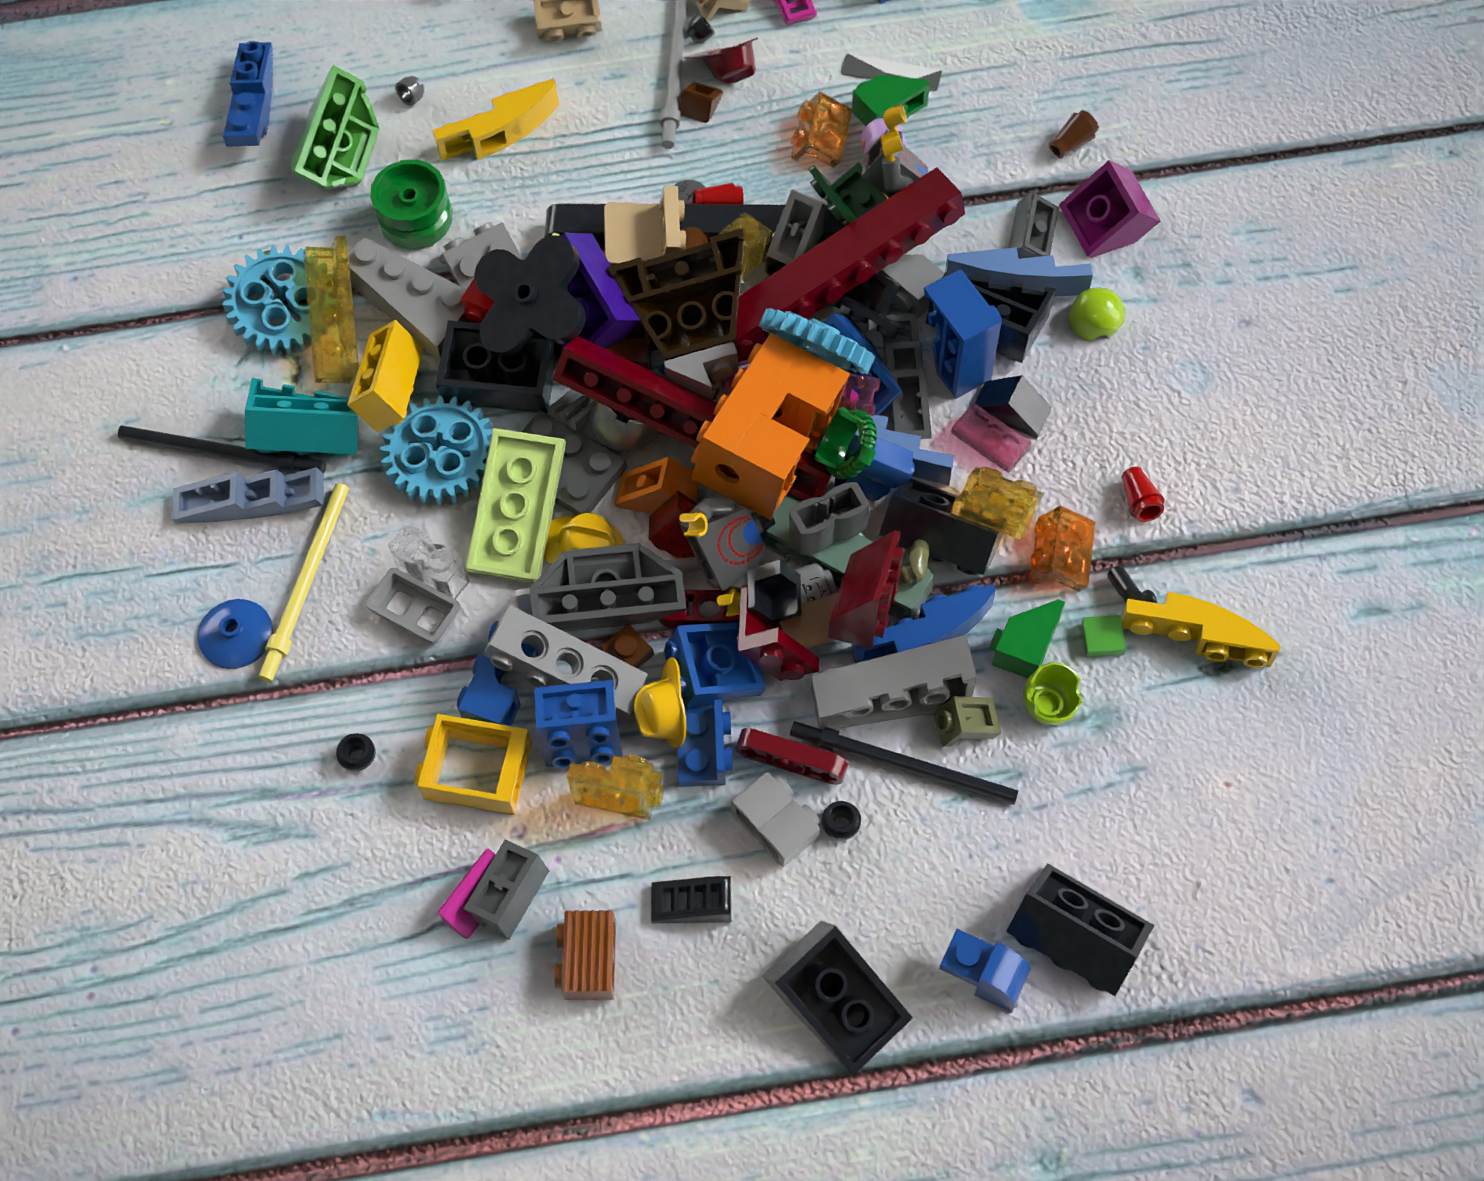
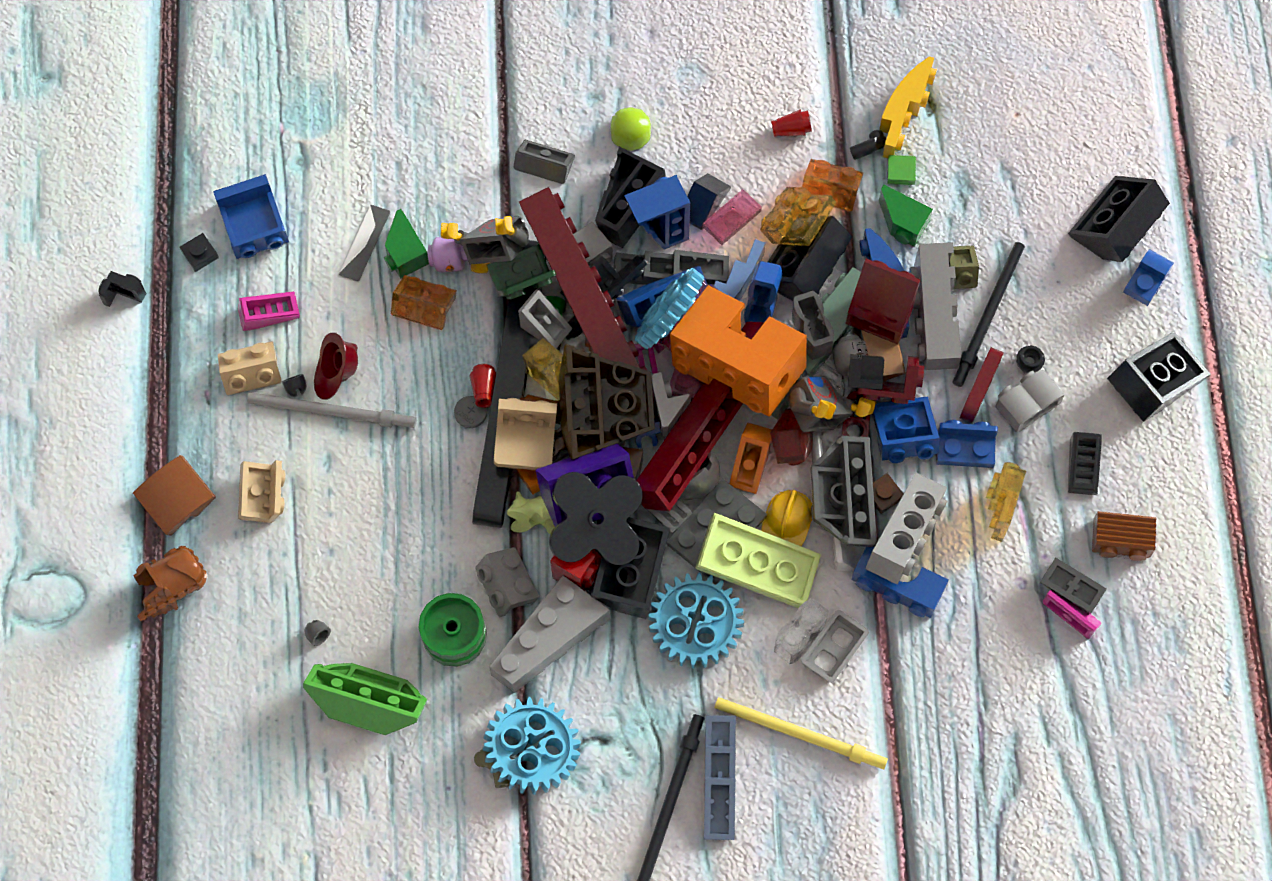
camera: 85 degrees left, 5 degrees up
blue dish [197,599,273,669] -> none
blue slope [223,41,273,147] -> none
teal wedge [245,378,359,456] -> none
clear yellow fence [303,236,359,383] -> none
black plate [336,733,376,772] -> none
yellow brick [347,320,424,433] -> none
yellow window [415,714,533,815] -> none
yellow slope [432,78,559,161] -> none
blue bracket [534,680,623,769] -> none
yellow piece [634,657,686,749] -> none
reddish brown slope [679,82,723,123] -> none
green piece [814,407,877,479] -> none
olive arm [901,540,929,585] -> none
medium blue slope [945,247,1093,297] -> none
lime hair [1023,662,1083,726] -> none
reddish brown cone [1049,110,1099,159] -> none
magenta slope [1058,160,1161,258] -> none

